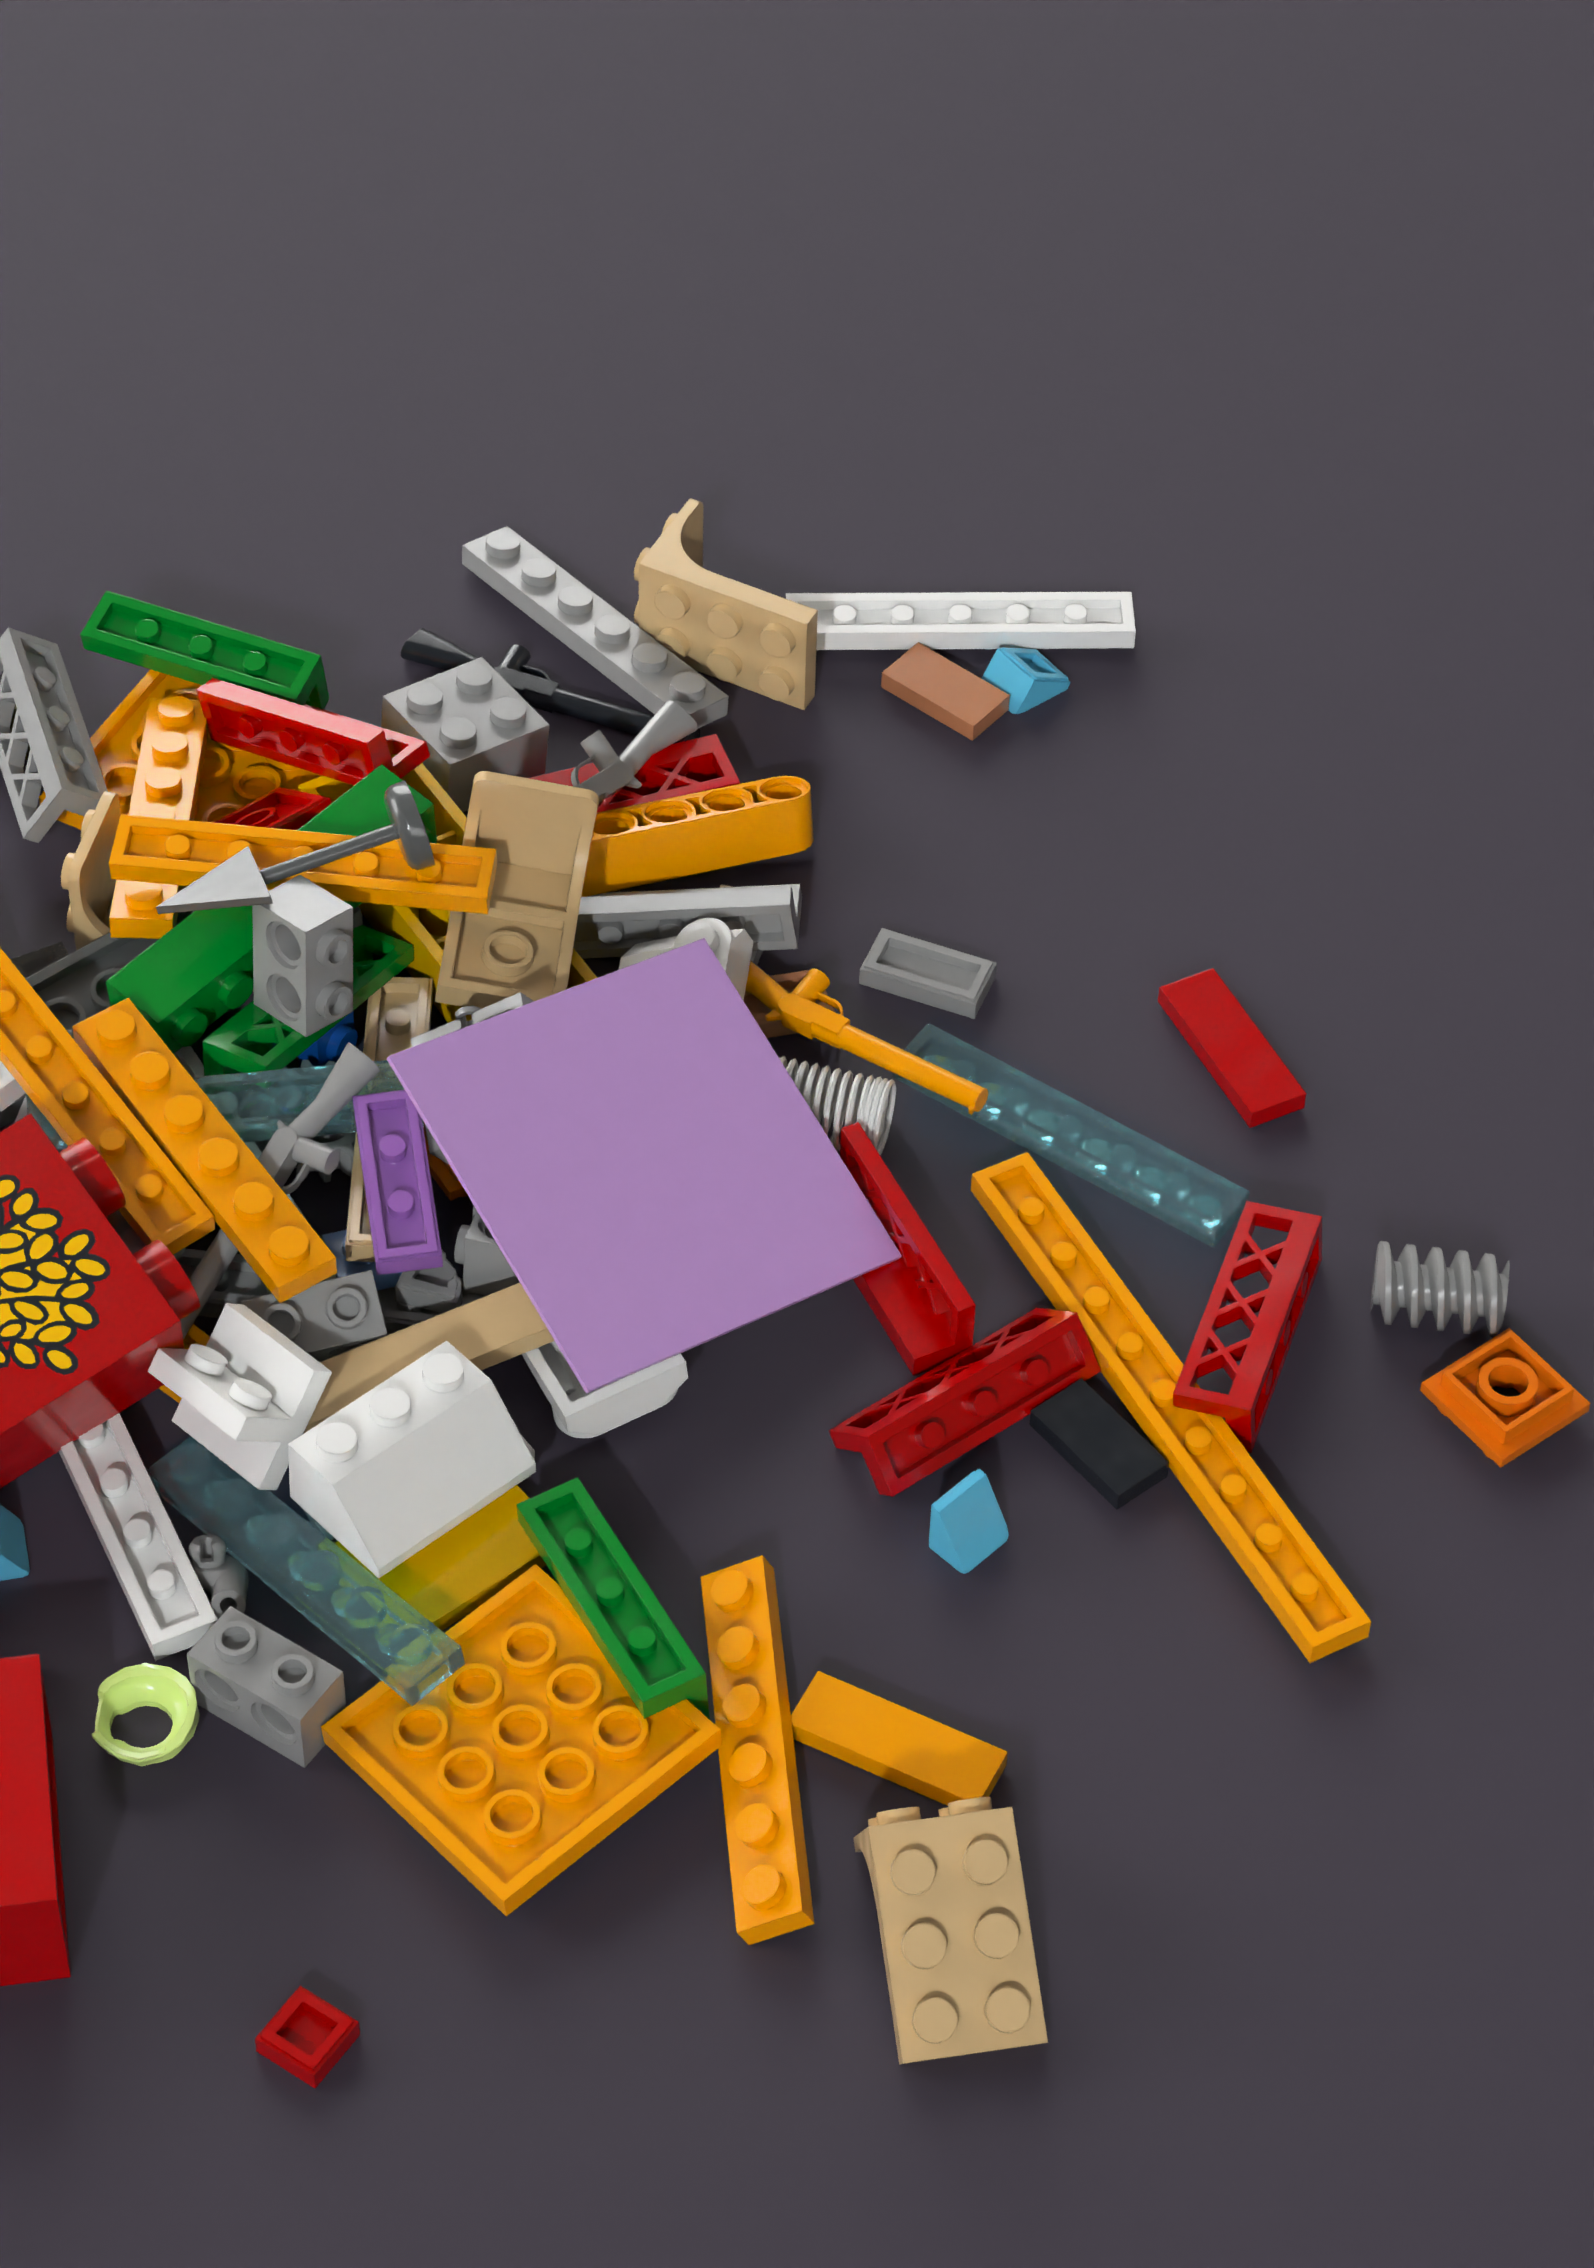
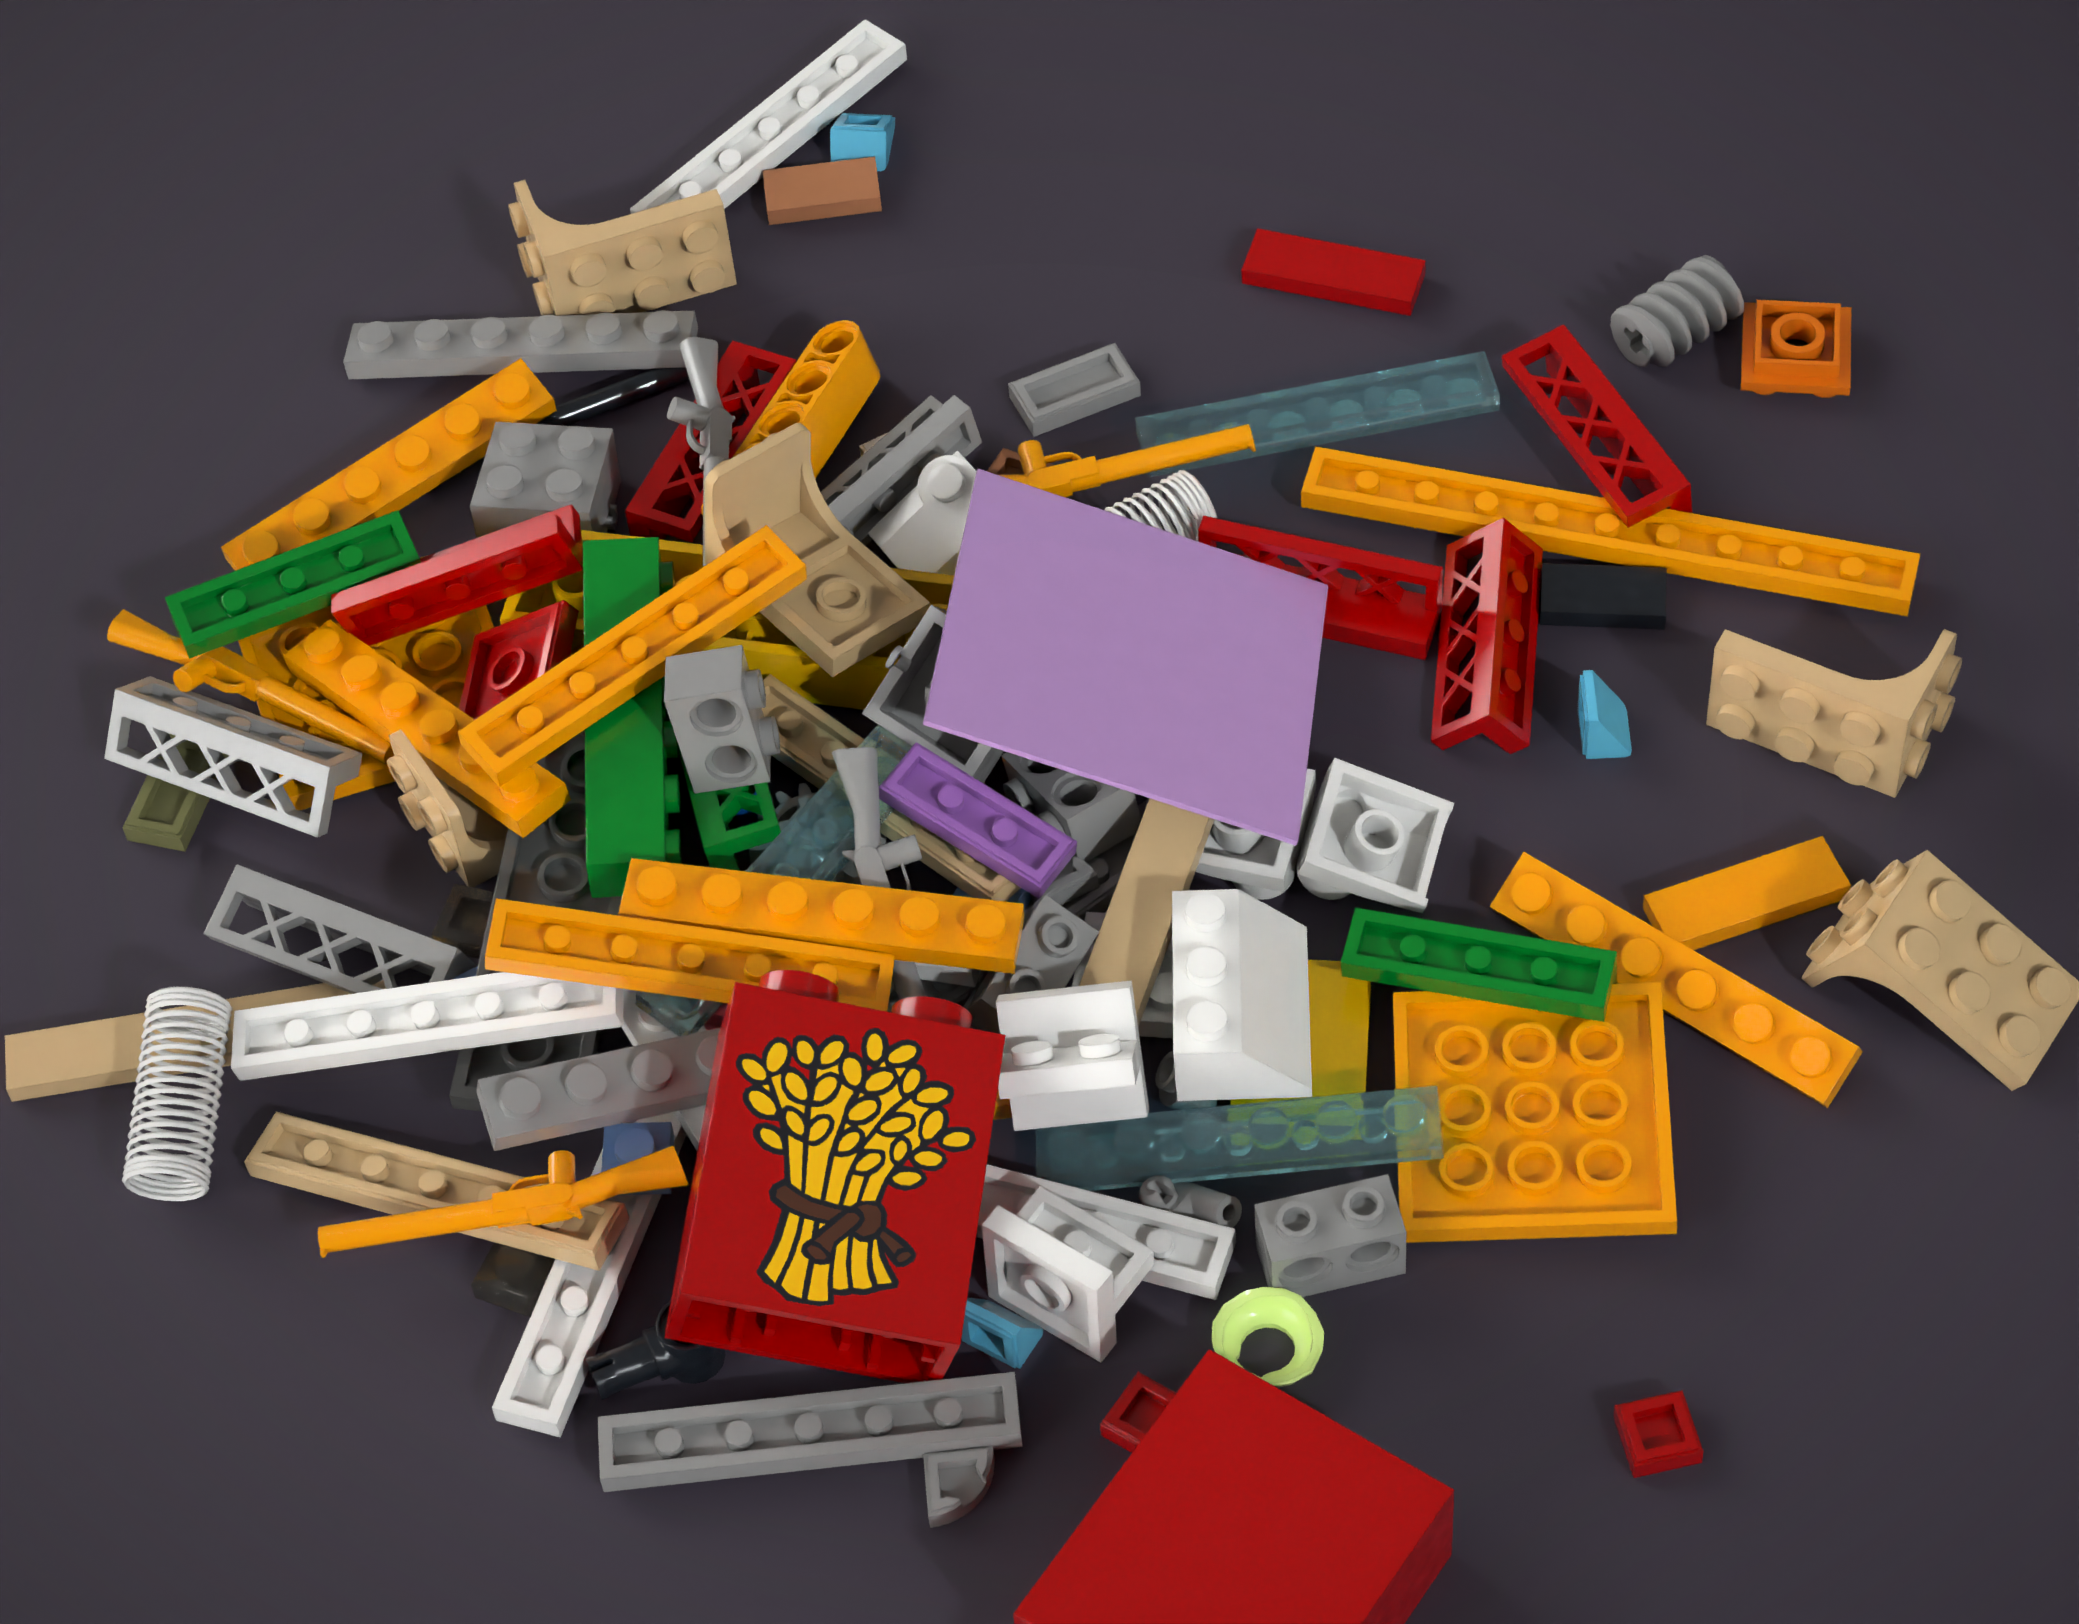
camera: 40 degrees left, 5 degrees up
dark grey piece [156,780,435,914] -> none
none -> light orange piece [107,609,394,764]
none -> light orange plate [221,358,557,571]
none -> white bracket [982,1185,1154,1363]
none -> white slope [1296,758,1454,913]
none -> tan bracket [1706,629,1962,798]

